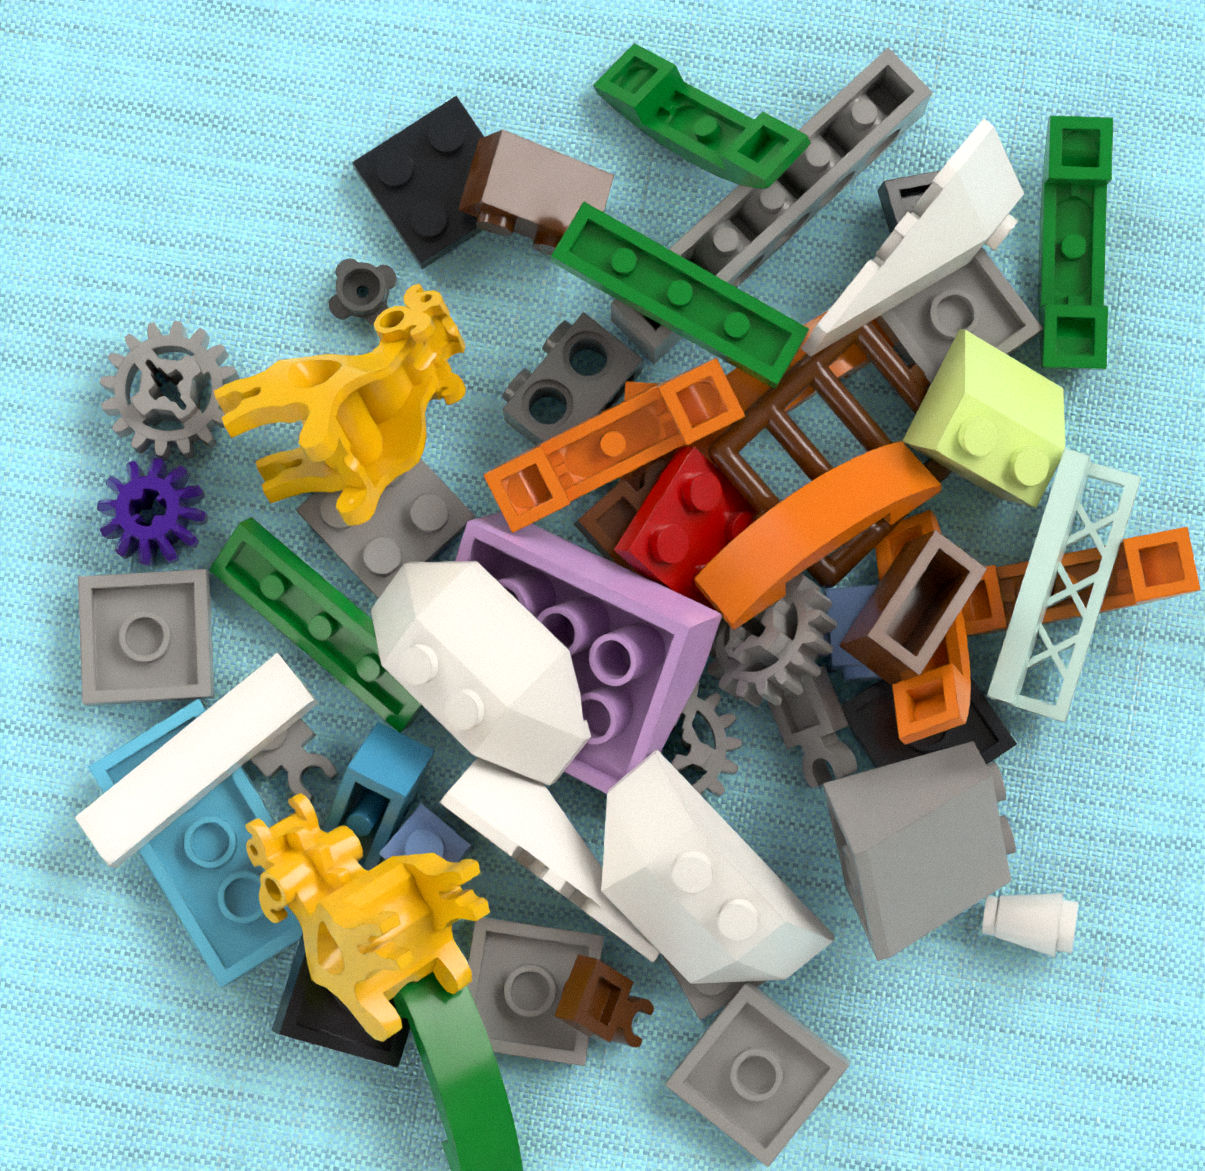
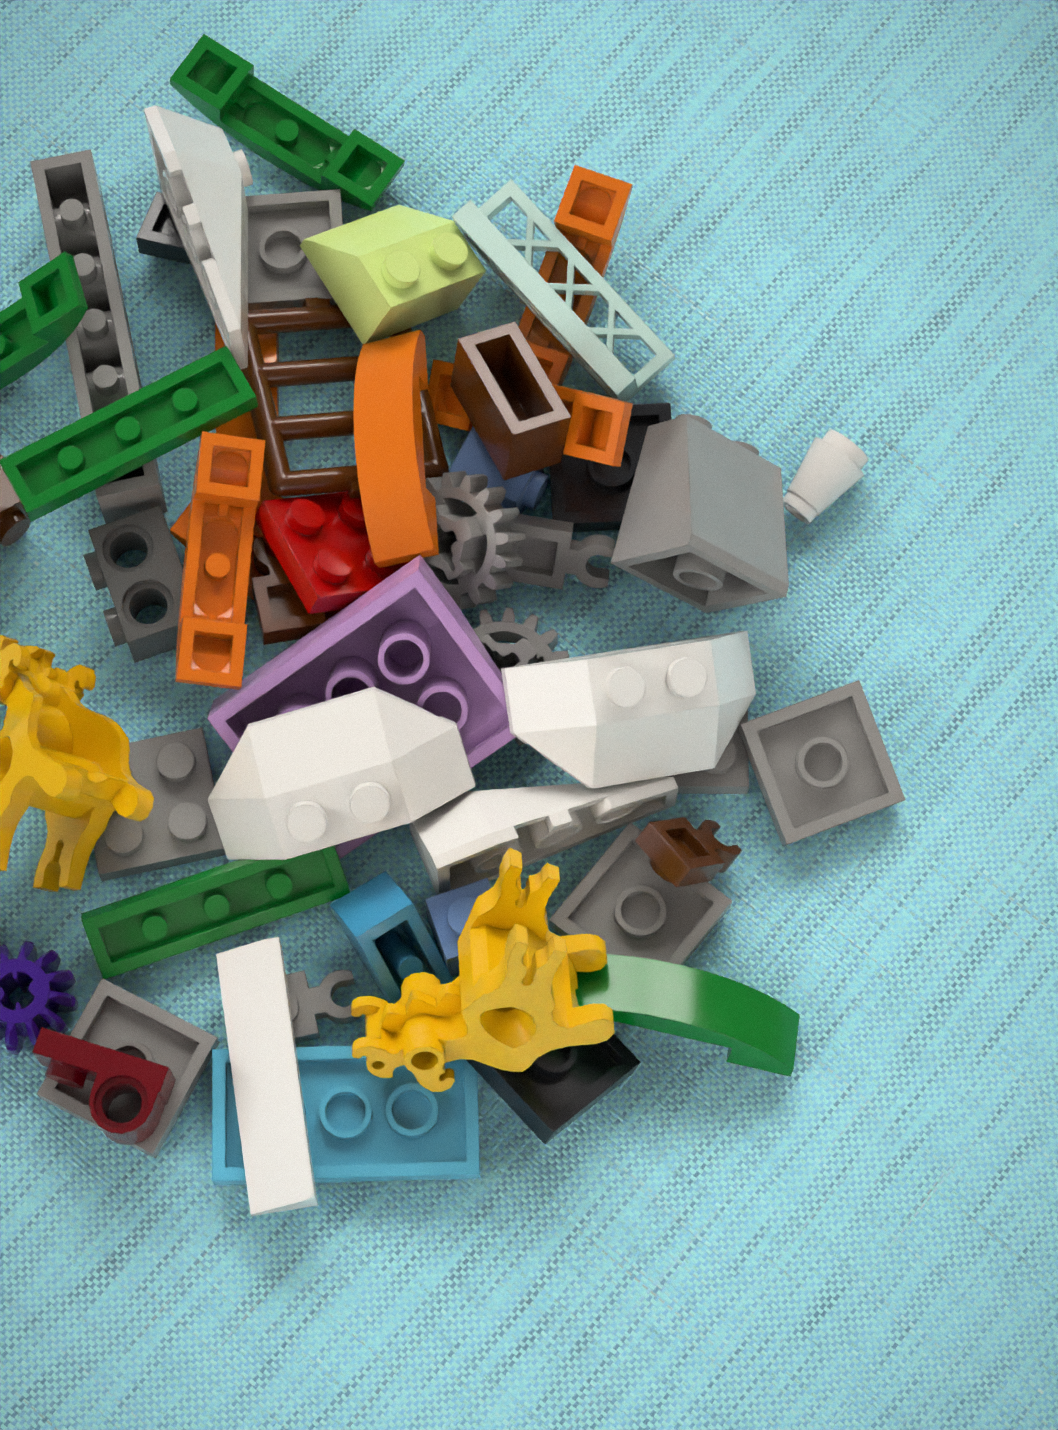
camera: 60 degrees left, 10 degrees down
none -> dark red plate [32,1027,176,1145]

